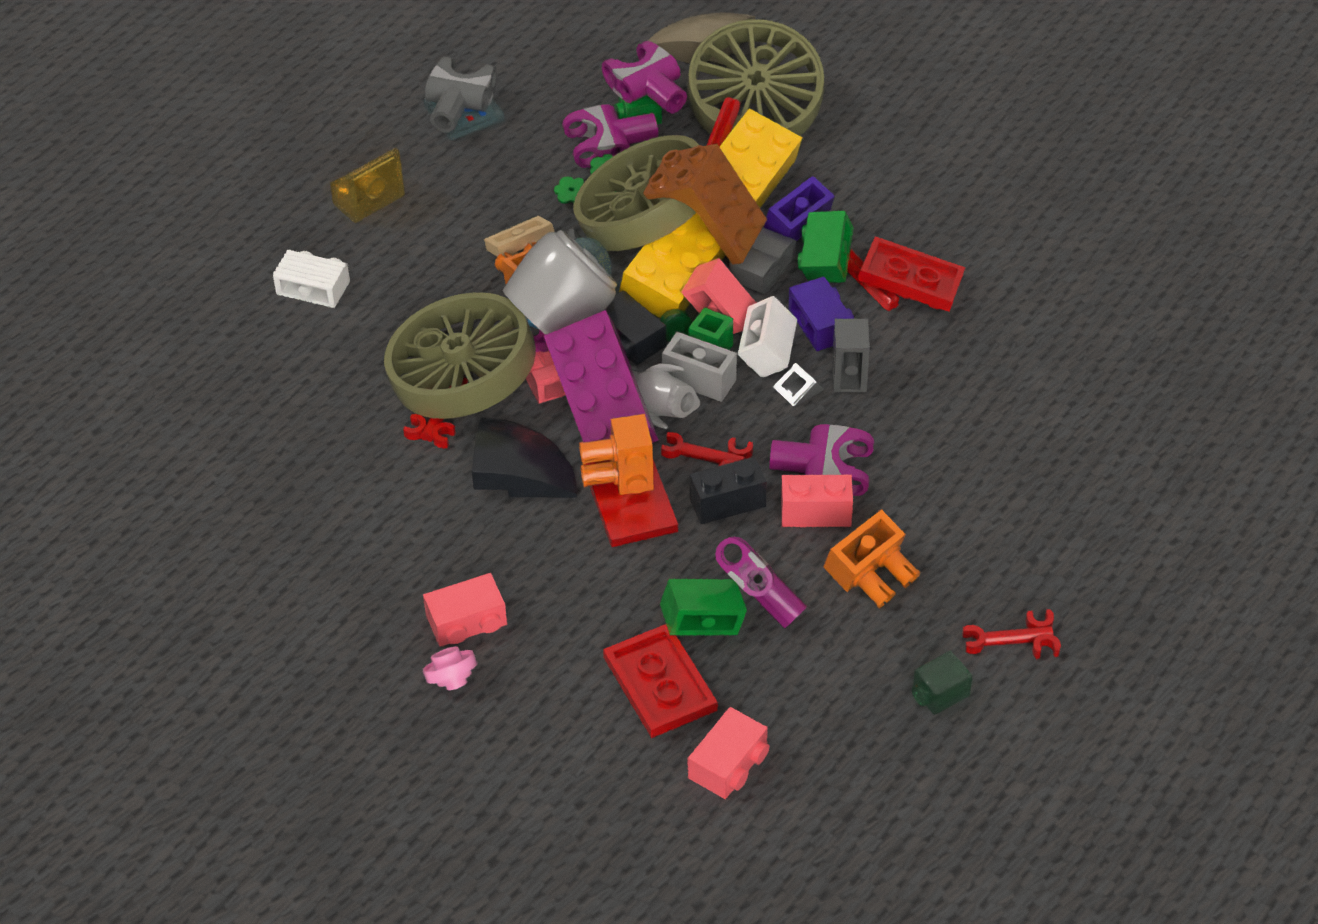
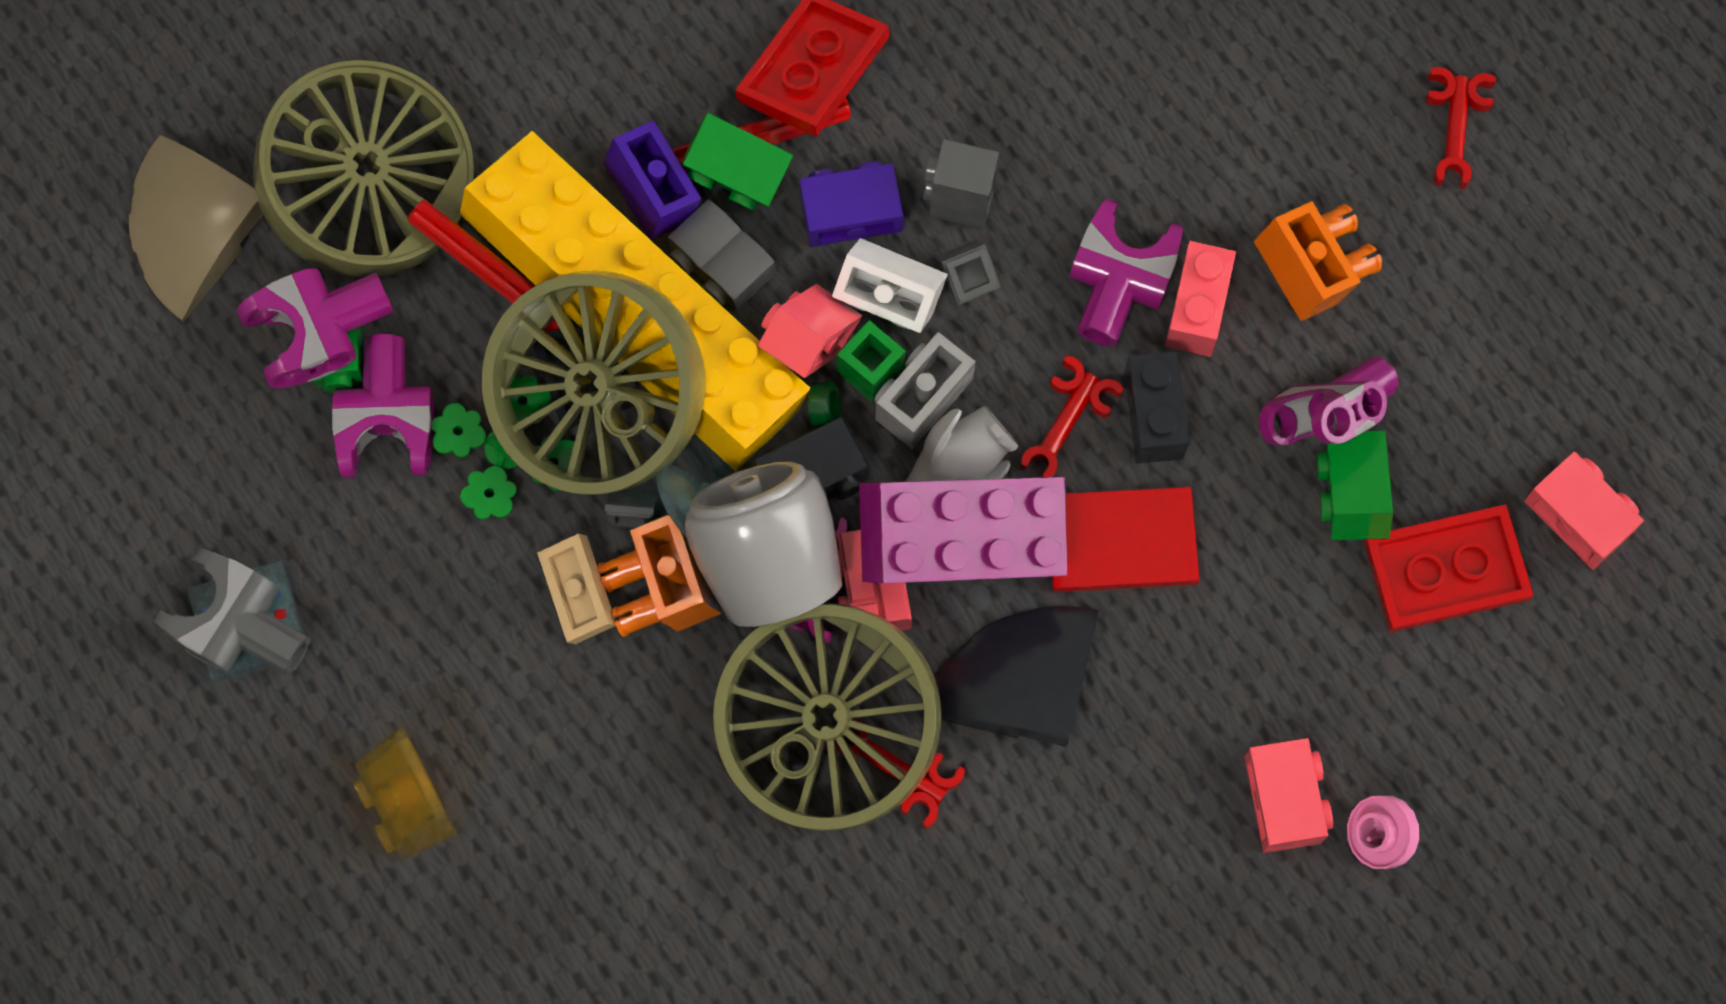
camera: 80 degrees left, 25 degrees up
white brick [273,250,350,308] -> none
orange brick [579,414,654,495] -> none
dark orange bracket [643,144,767,265] -> none
clear green brick [912,650,973,715] -> none

